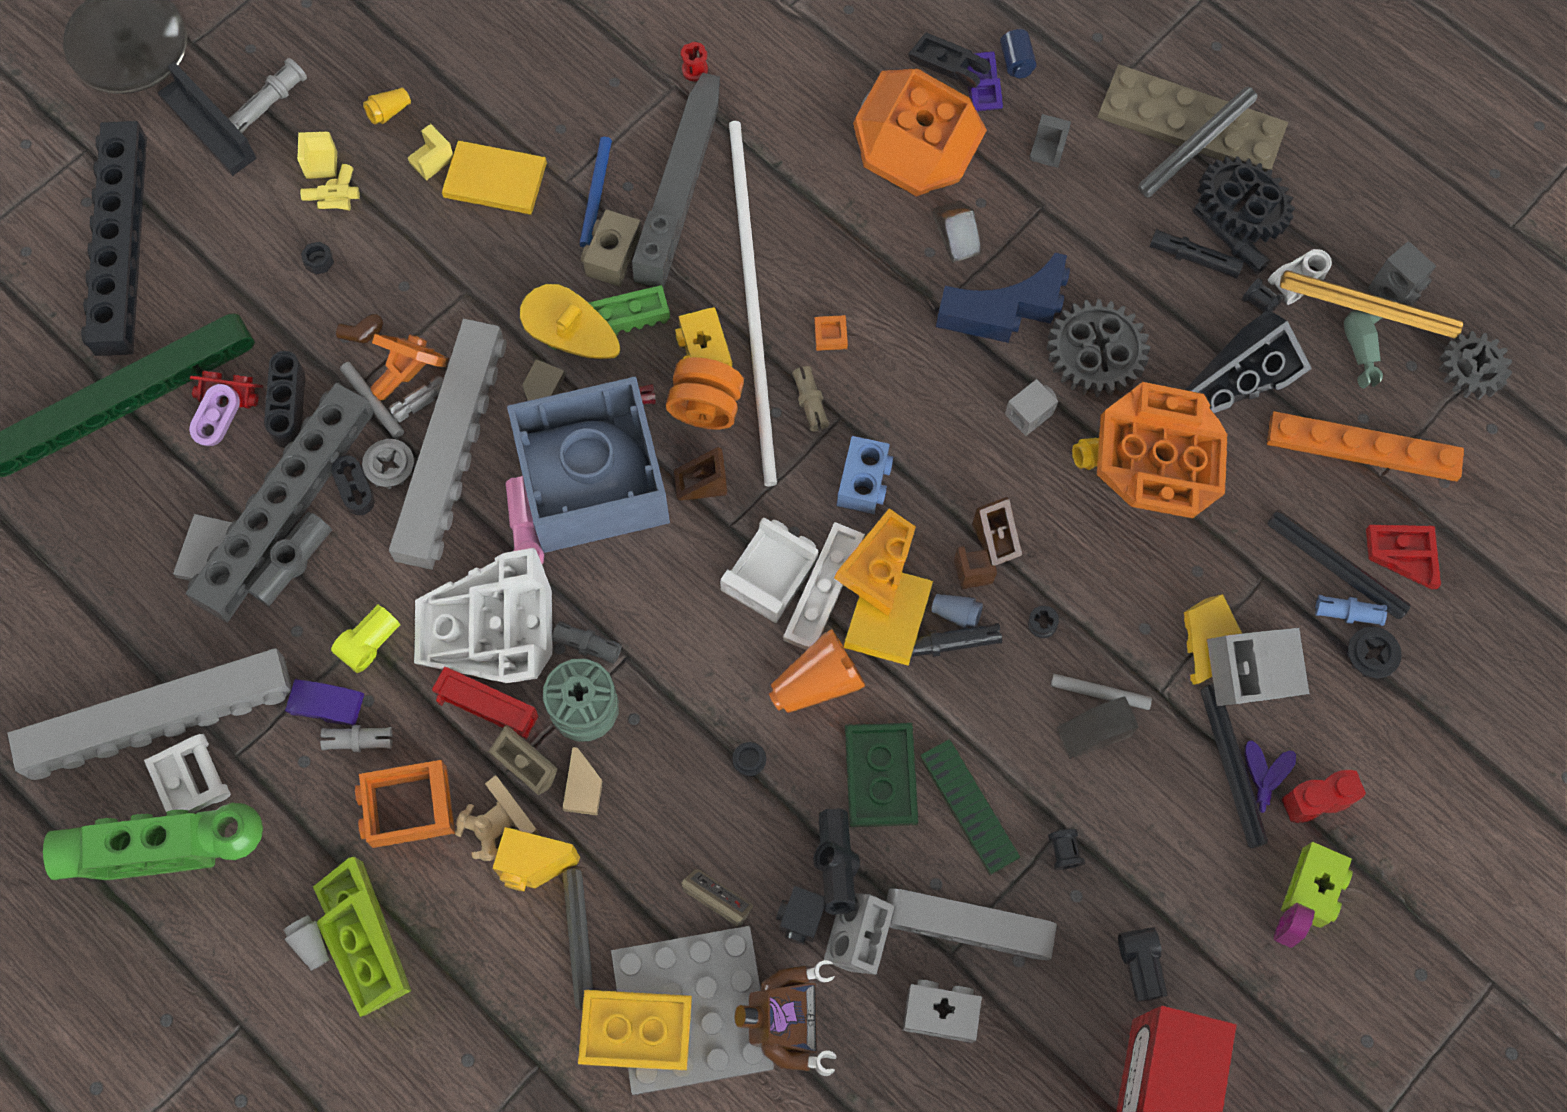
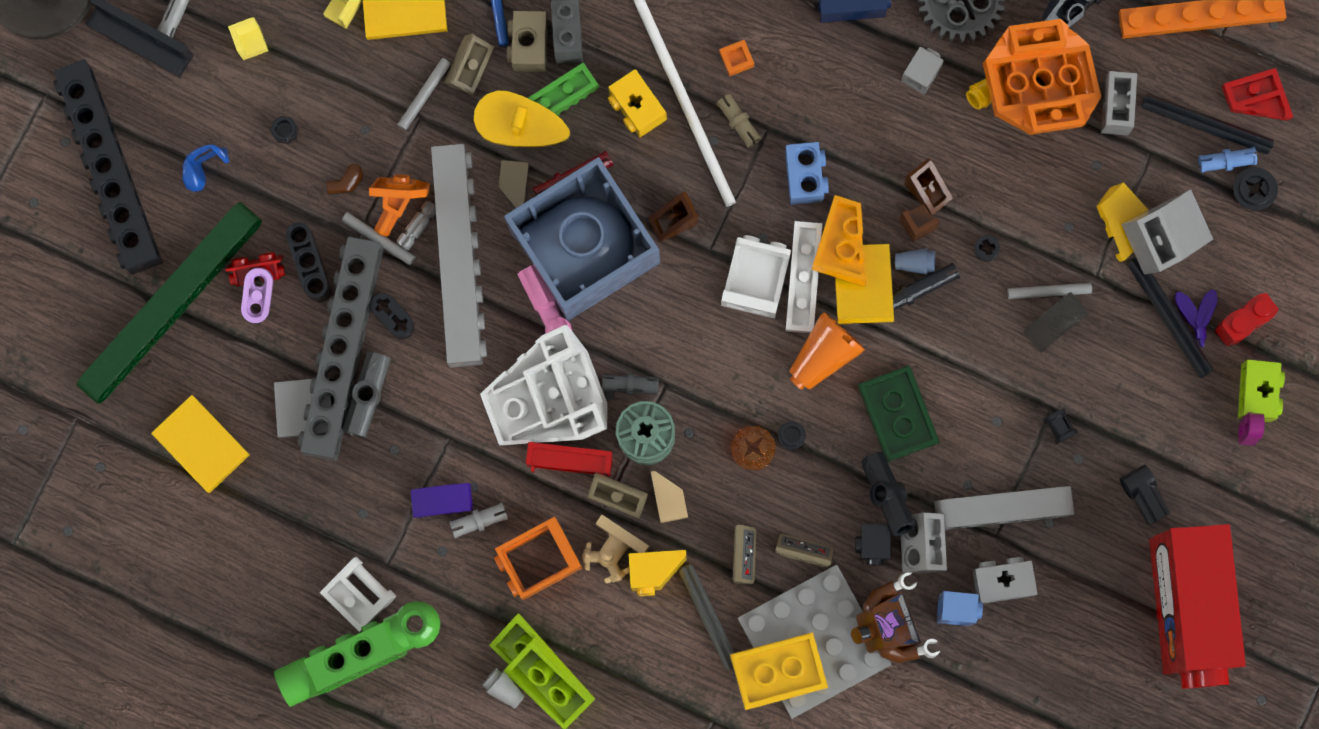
camera: 10 degrees left, 10 degrees up
light grey brick [7,648,292,780] -> none
light yellow piece [300,164,360,211] -> none
neon yellow piece [331,605,400,673] -> none
light grey gear [362,439,415,489] -> none
orange wheel [666,357,744,430] -> none
dark green tile [920,739,1020,876] -> none
none -> yellow tile [151,395,250,494]
none -> blue piece [182,145,229,192]
none -> light grey bar [397,58,451,131]
none -> dark tan slope [444,34,495,95]
none -> clear orange gear [731,426,776,470]
none -> slope [732,525,756,584]
none -> medium blue brick [936,591,983,626]
none -> light grey brick [1101,71,1137,135]

